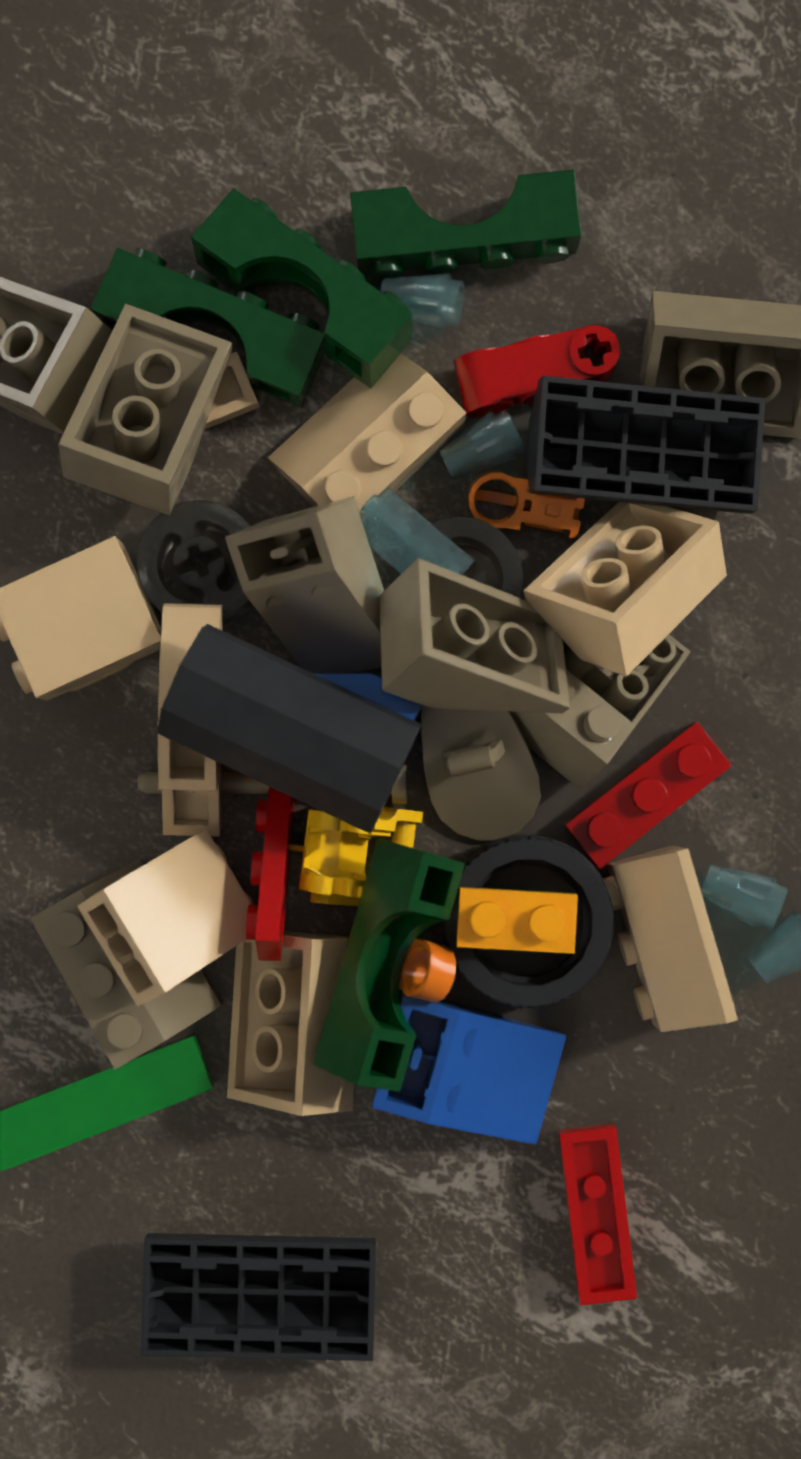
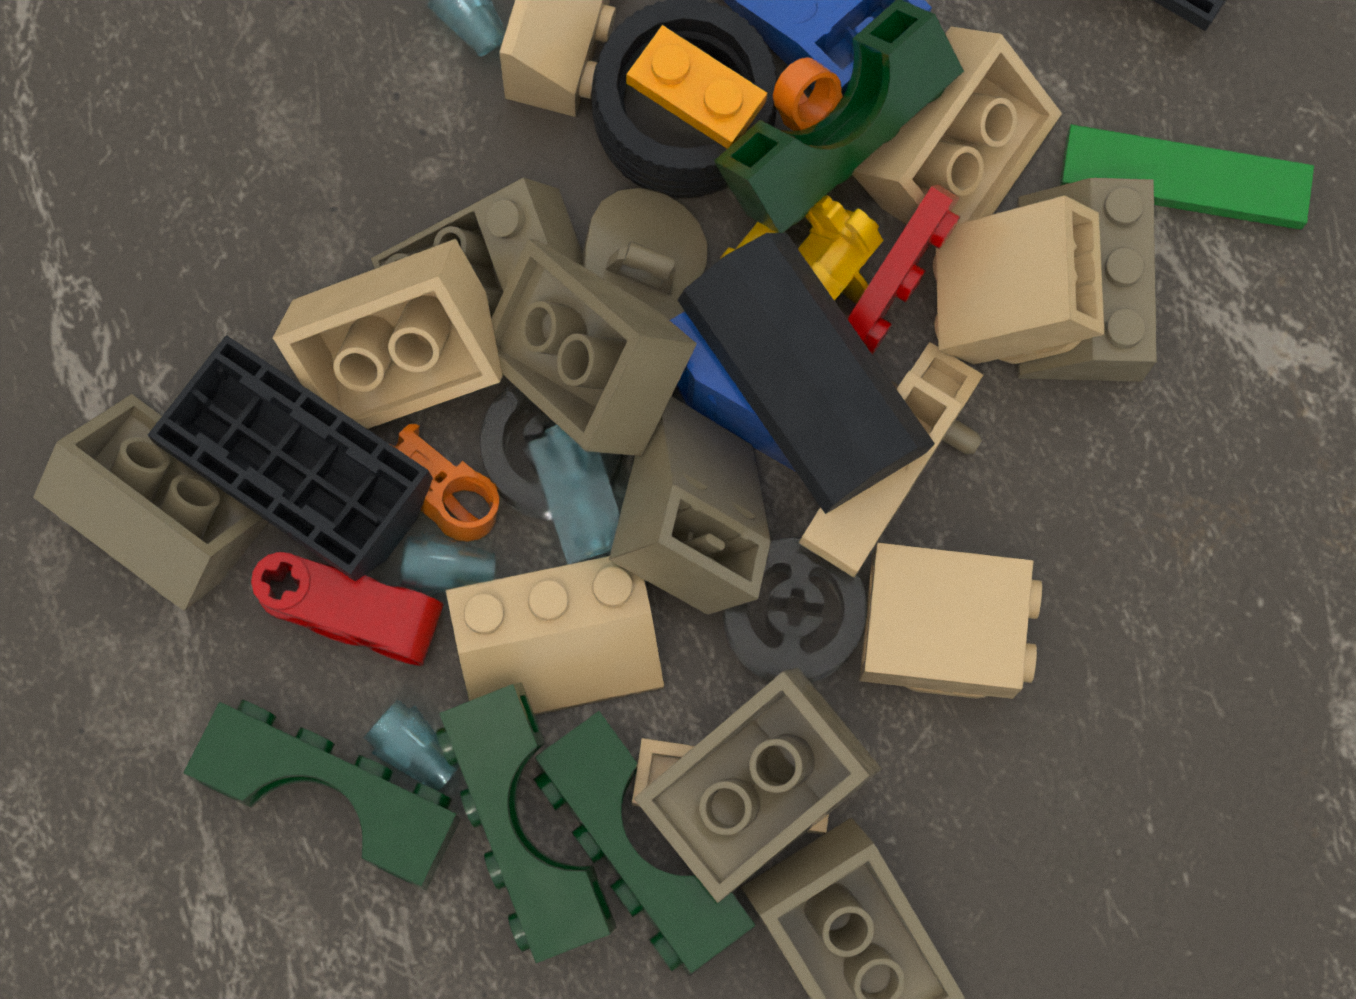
camera: 155 degrees left, 10 degrees down
red plate [563,721,732,869] -> none

